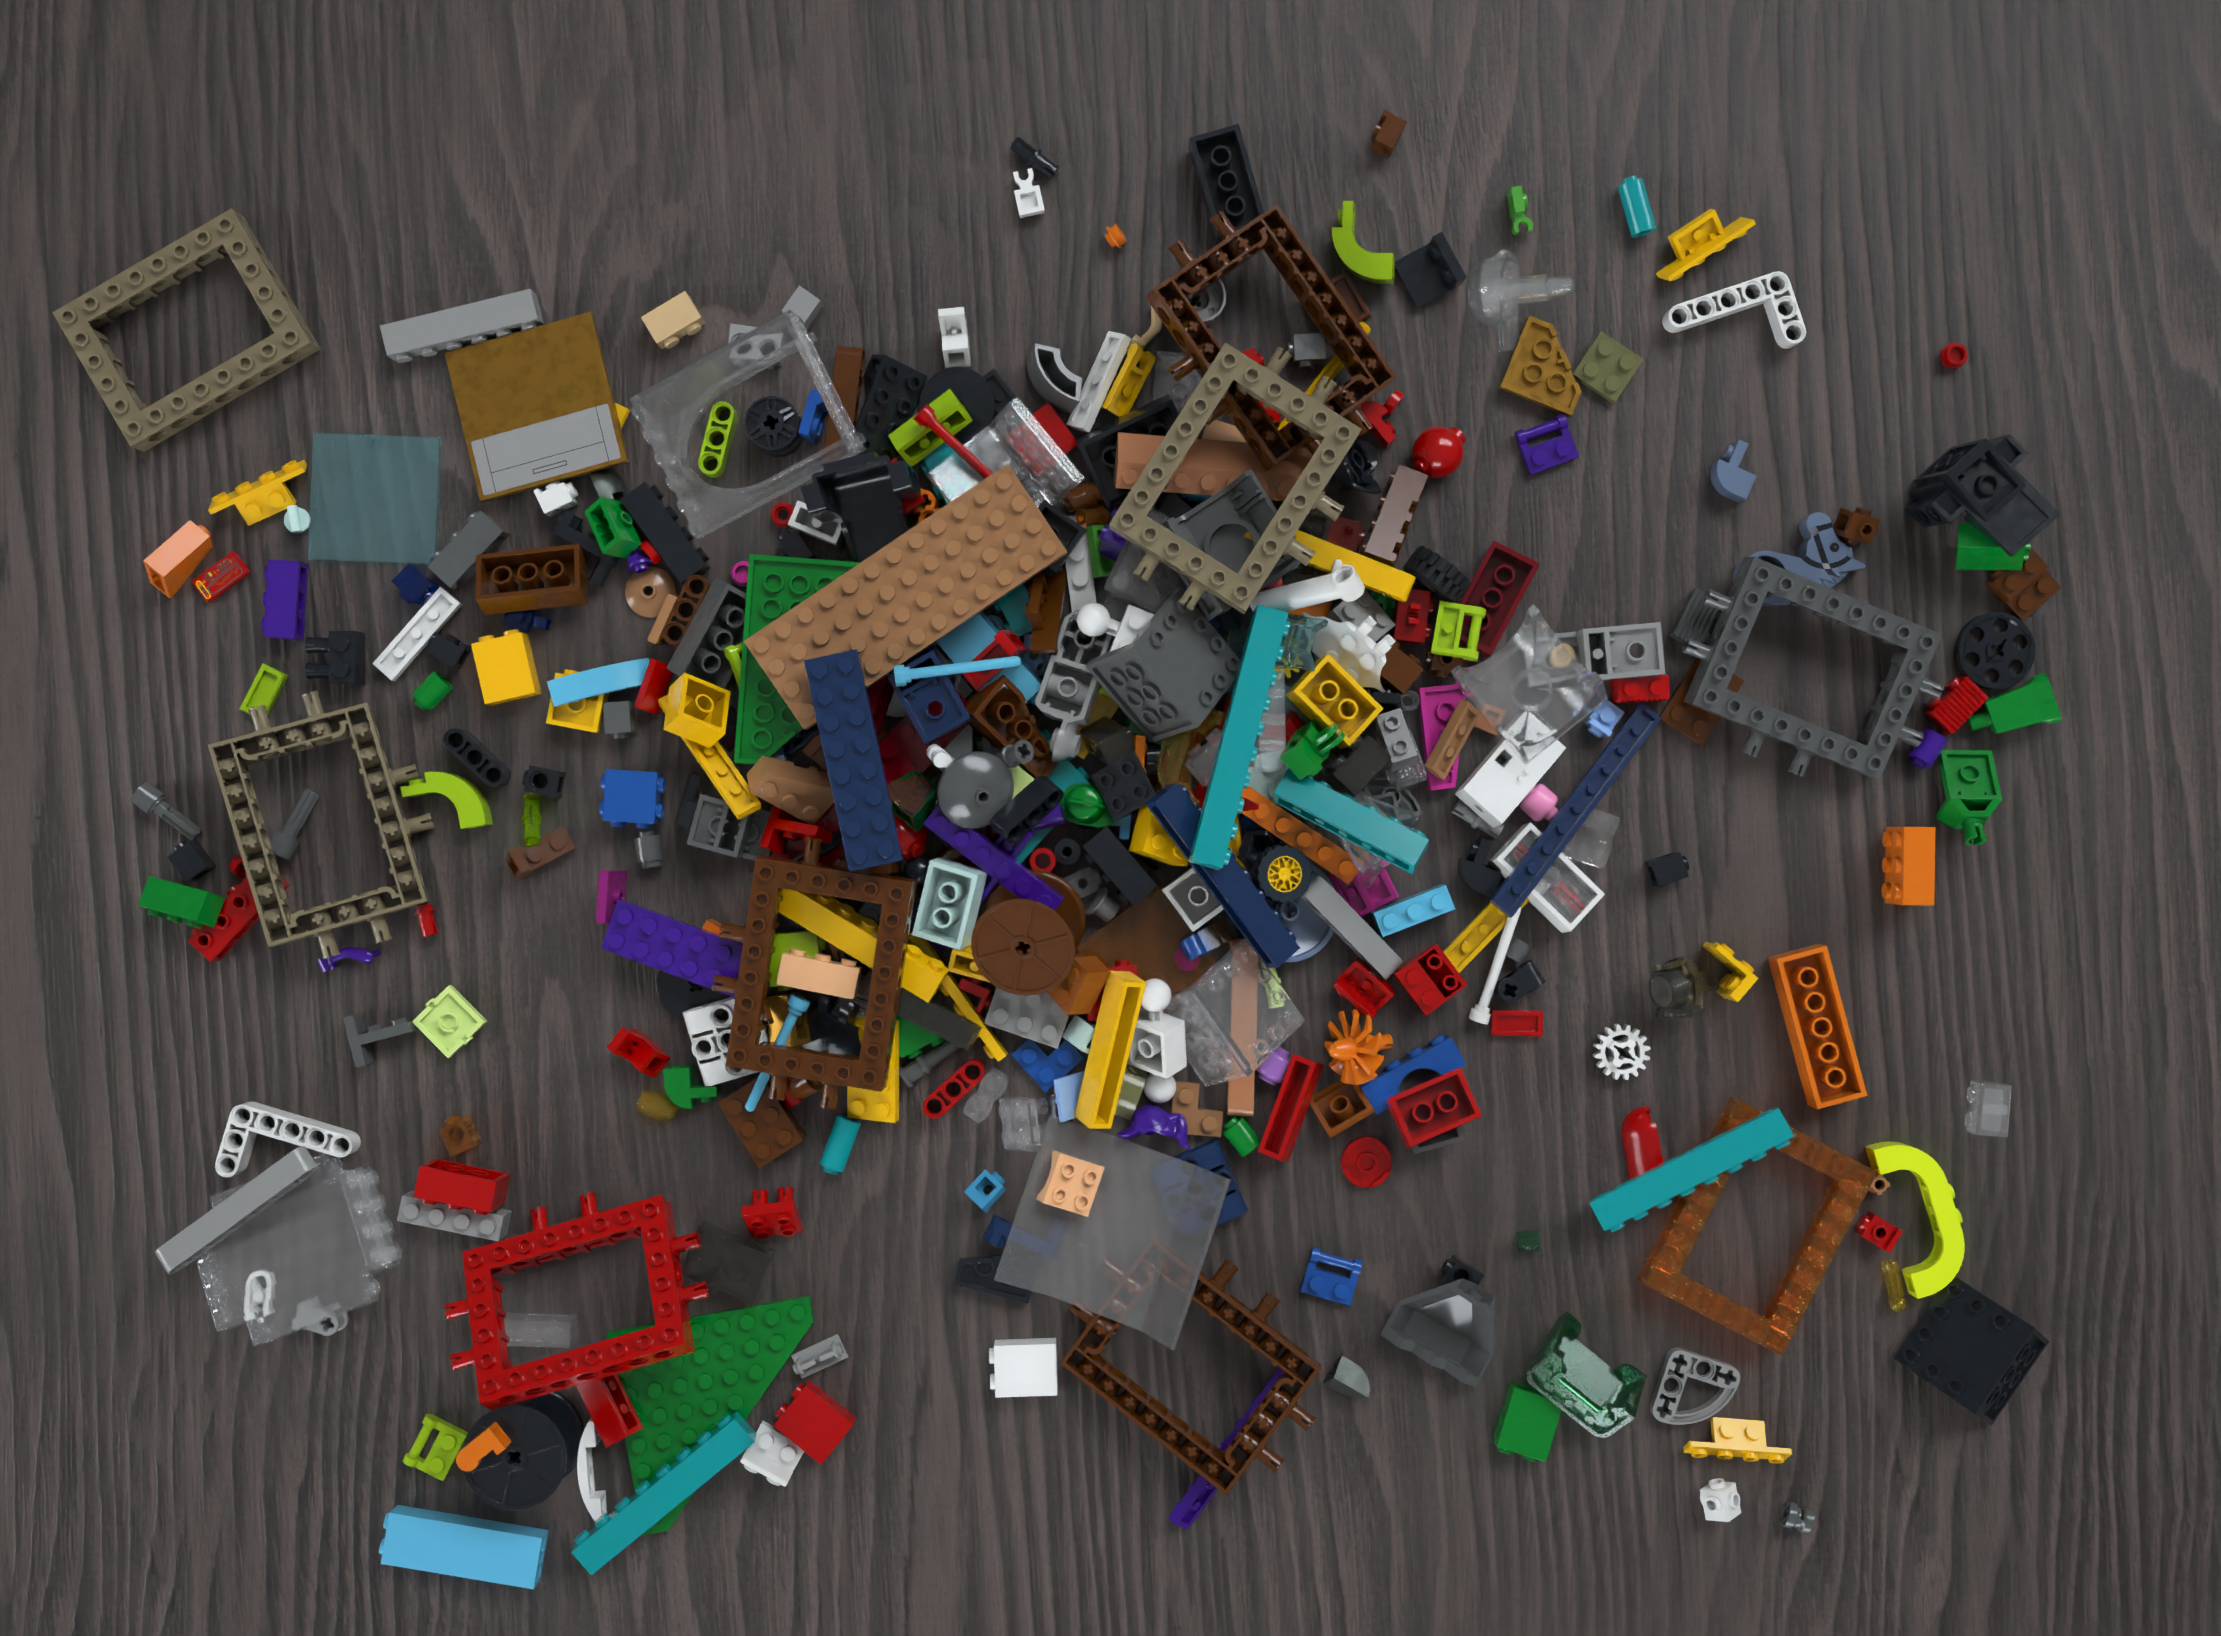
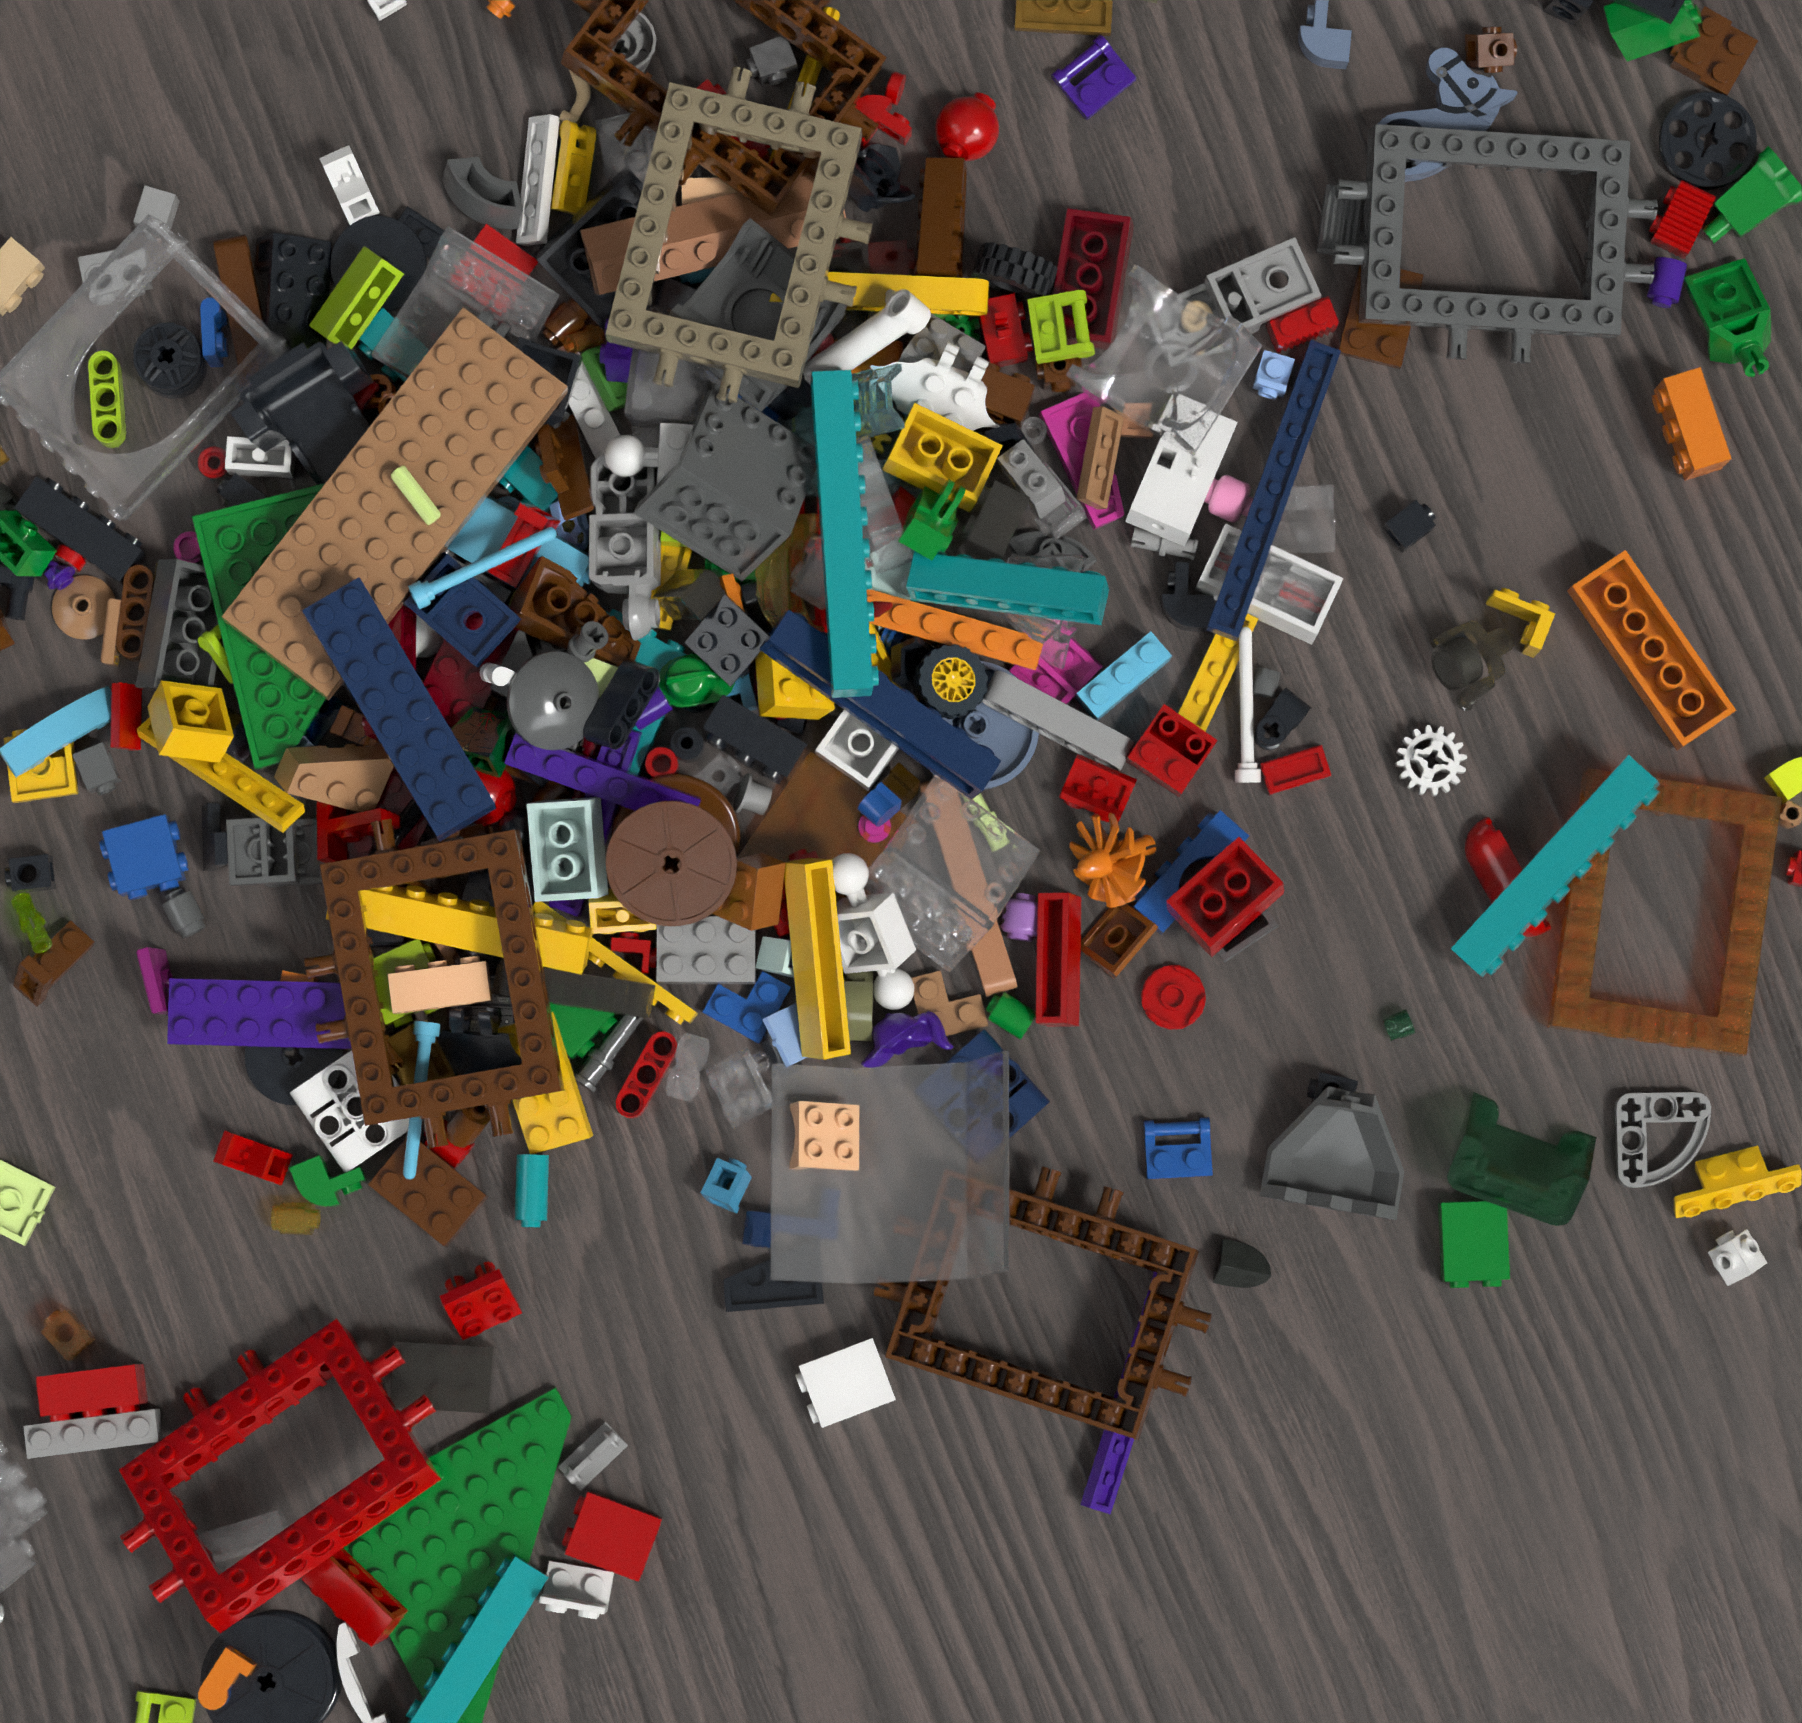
camera: 25 degrees left, 5 degrees down
red piece [913,404,993,479] -> none
none -> yellowish green axle [391,466,441,525]

